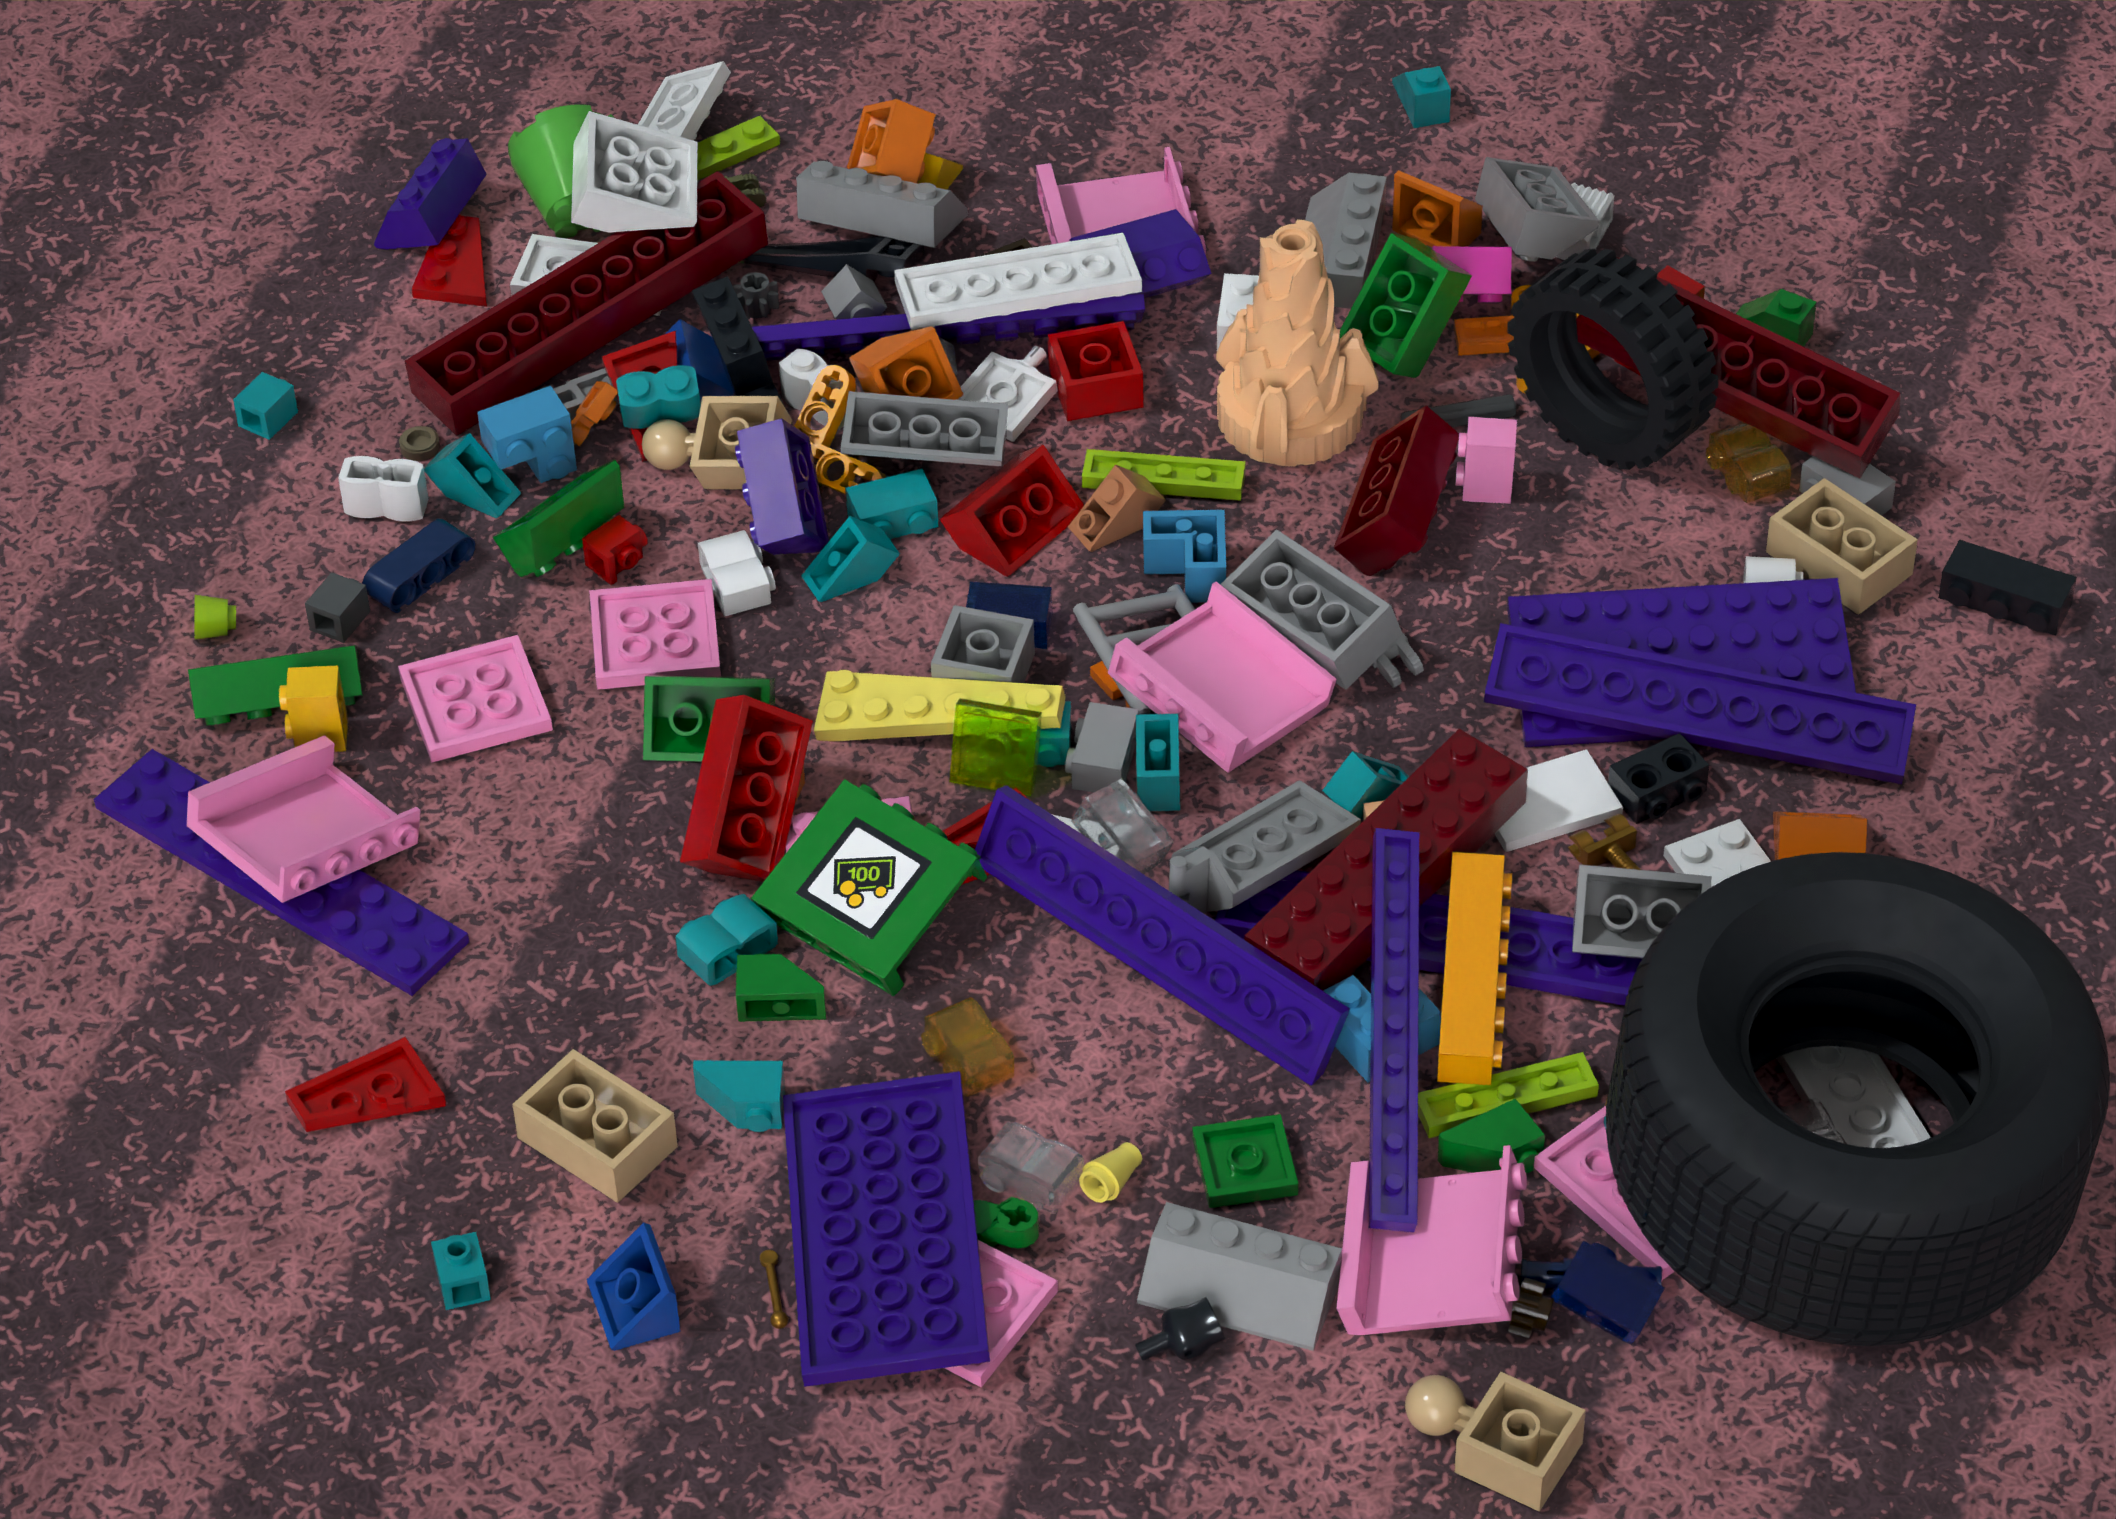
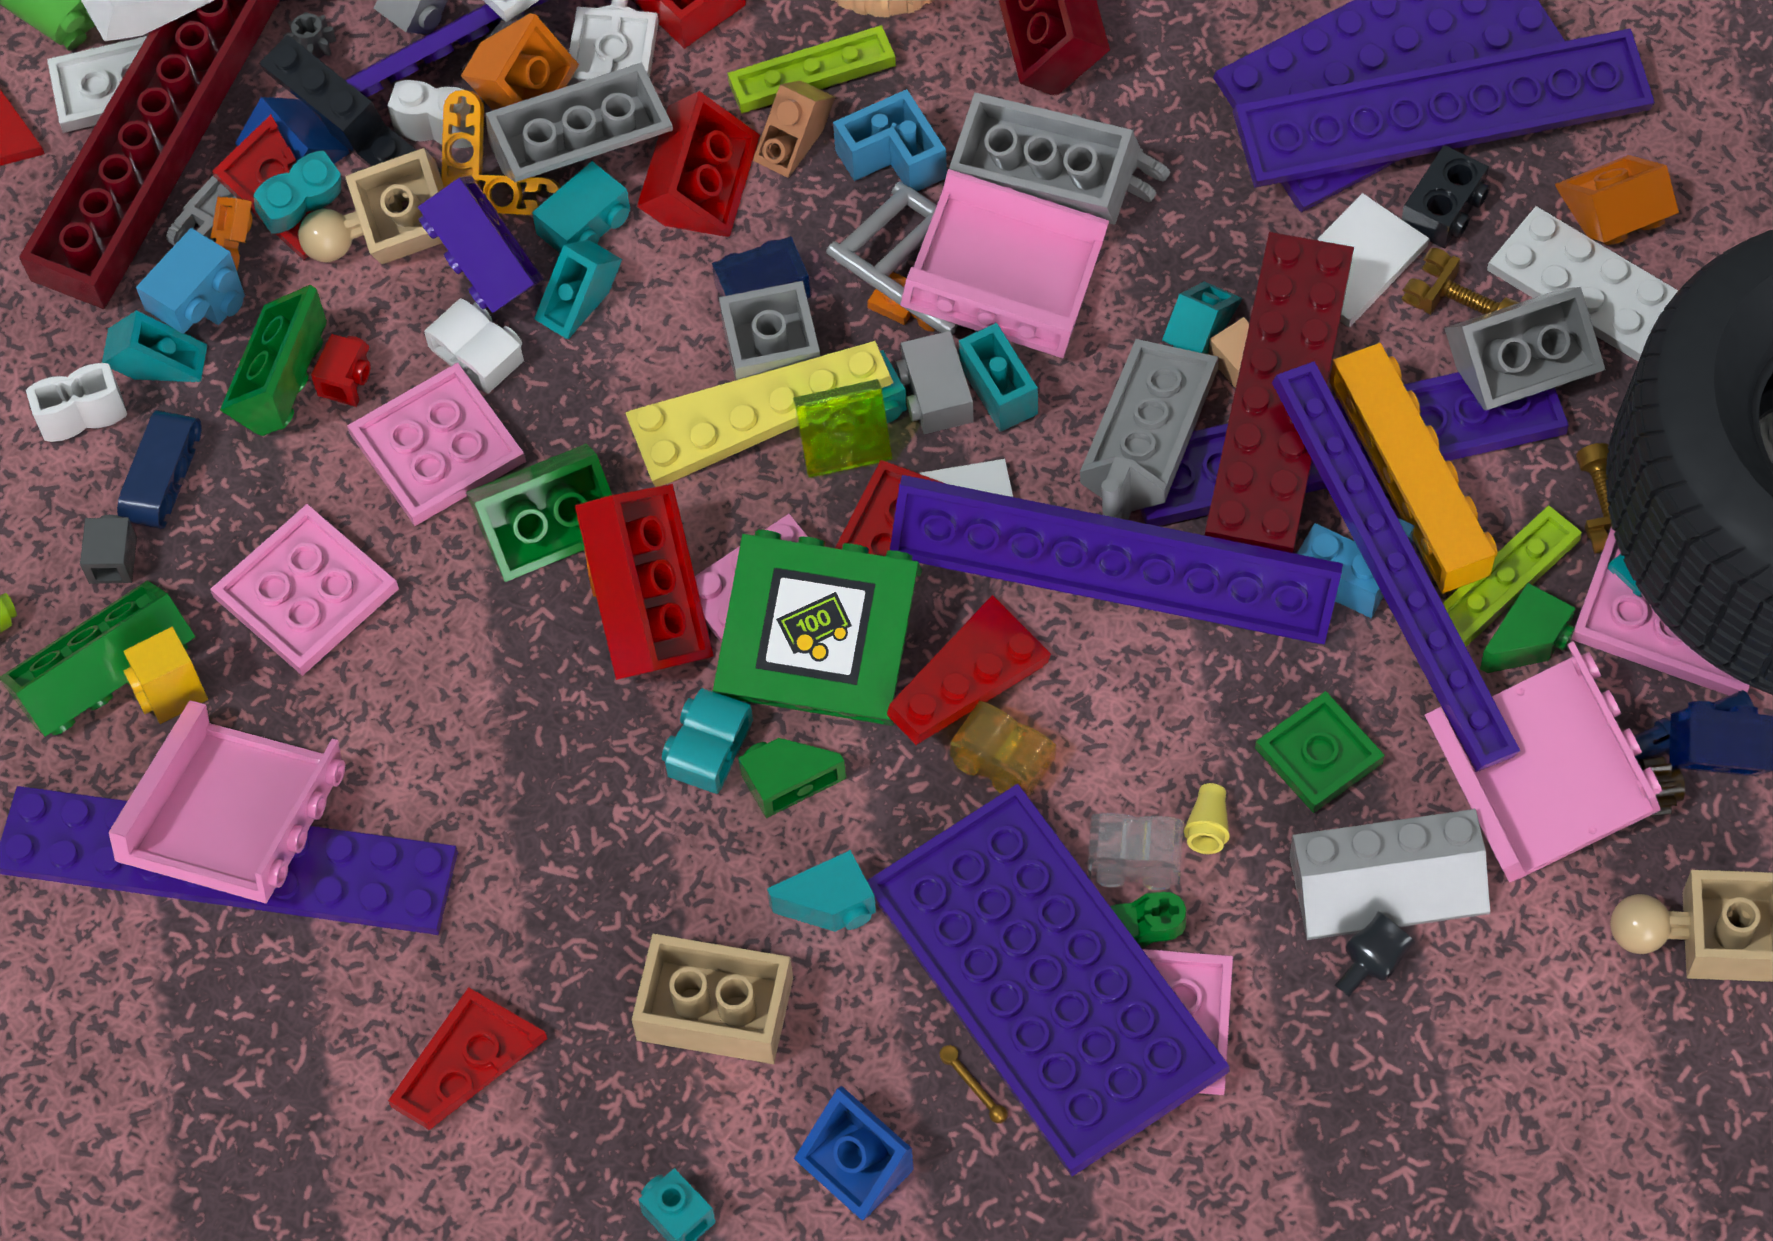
camera: 25 degrees left, 15 degrees up
dark tan tile [399,426,440,461] -> none
clear brick [1071,778,1174,874] -> none
none -> red wing [886,595,1051,745]

